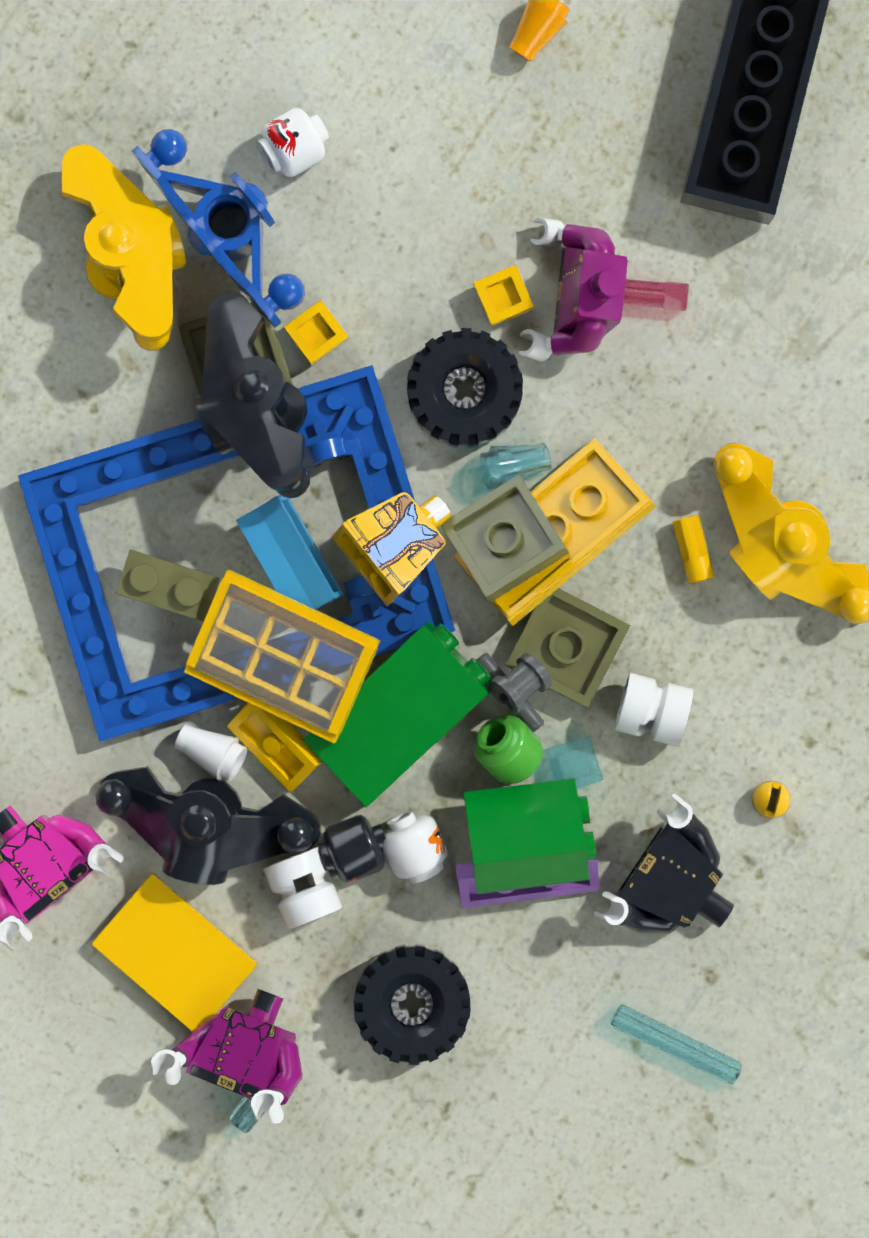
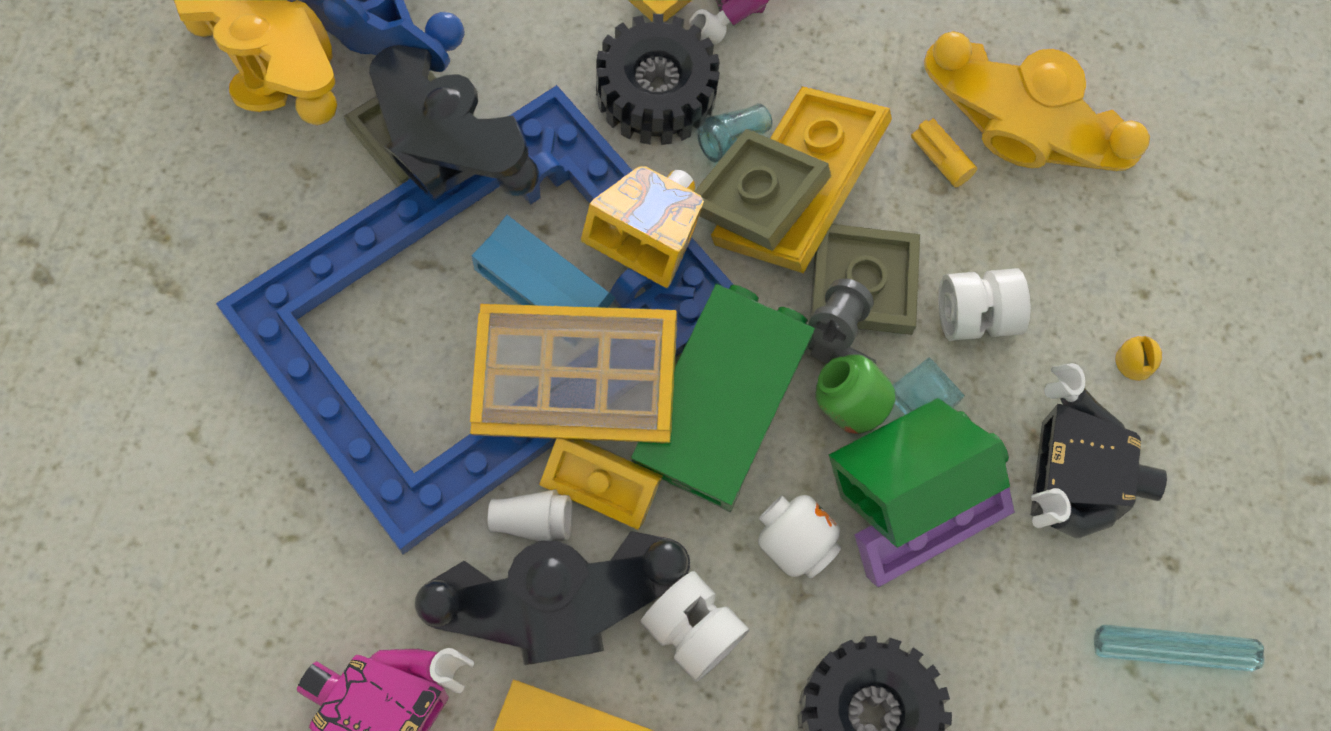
camera: 25 degrees left, 20 degrees down
olive plate [115,549,220,622] -> none
yellow plate [284,300,349,366] -> none
black head [318,815,386,883] -> none

